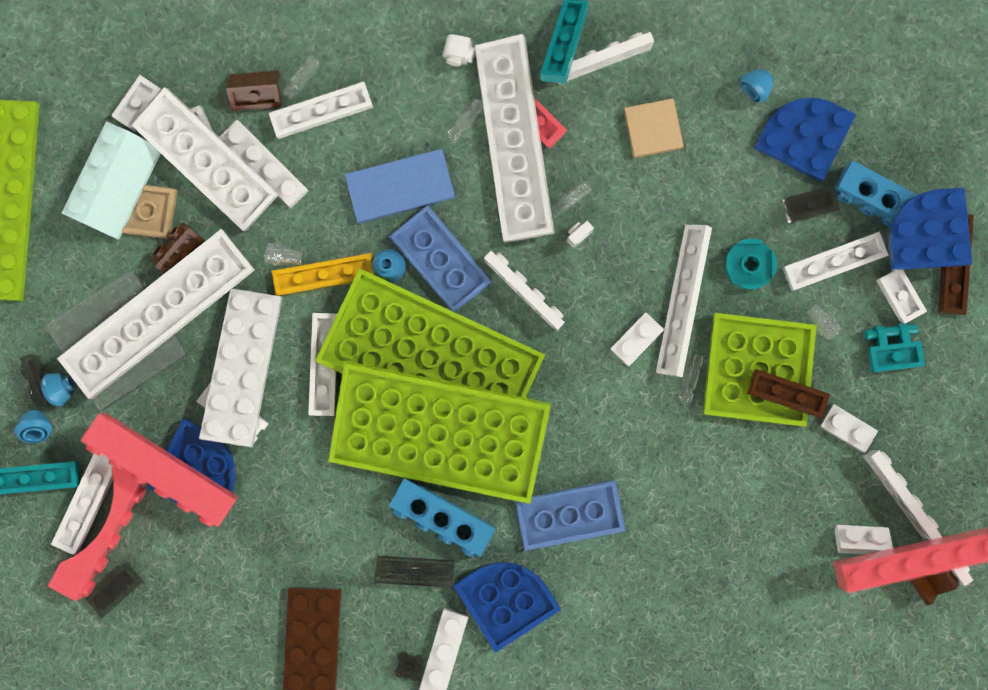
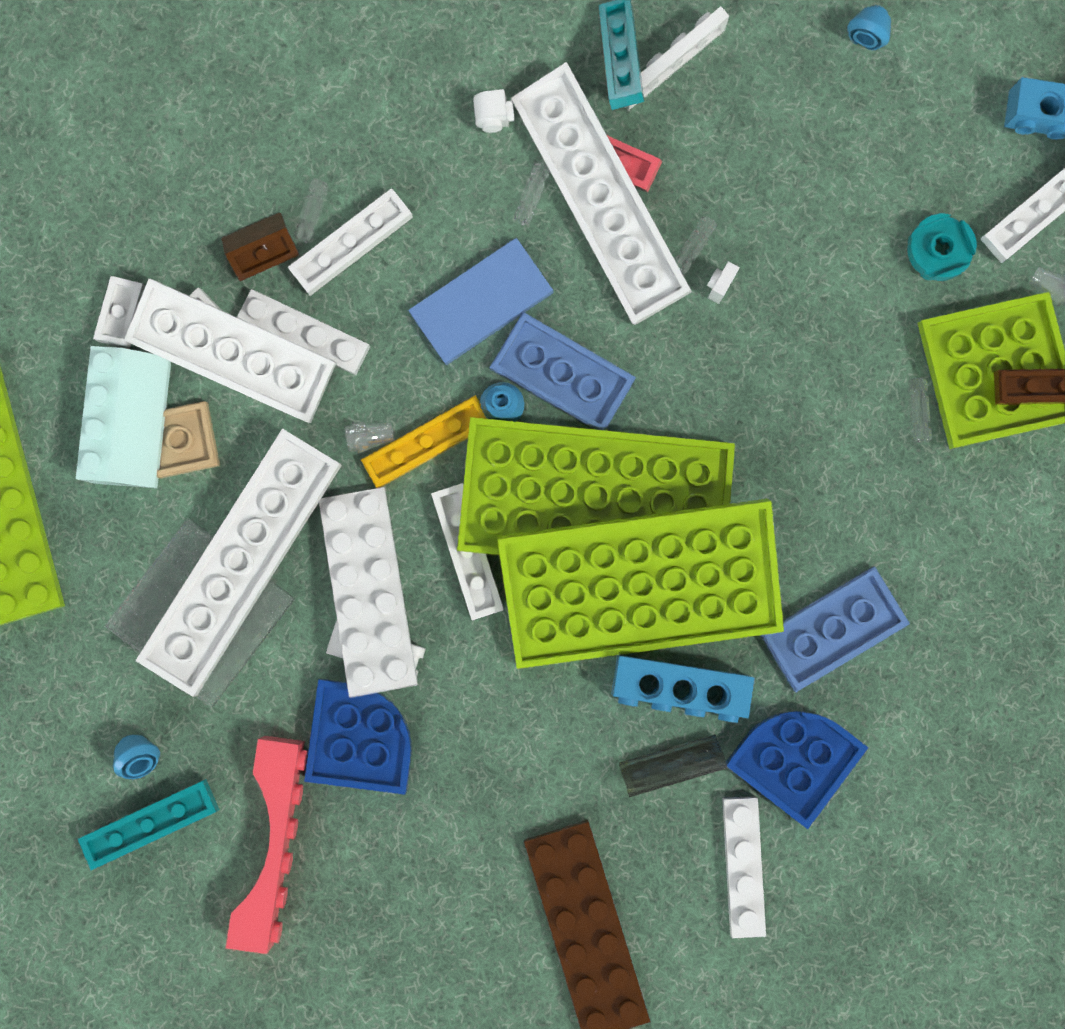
camera: 20 degrees left, 0 degrees up
clear smoke plate [20,354,51,407] -> none
dark azure cone [41,373,76,407] -> none
white plate [51,454,113,555] -> none
coral brick [81,413,239,527] -> none
clear smoke plate [85,563,144,618] -> none
reddish brown bracket [151,222,206,274] -> none
clear smoke plate [394,651,423,681] -> none
white plate [484,251,565,332] -> none
white plate [610,312,664,367] -> none
tan tile [624,99,684,158] -> none
white plate [656,225,712,377] -> none
blue plate [754,98,856,182] -> none
clear smoke plate [782,186,840,224] -> none

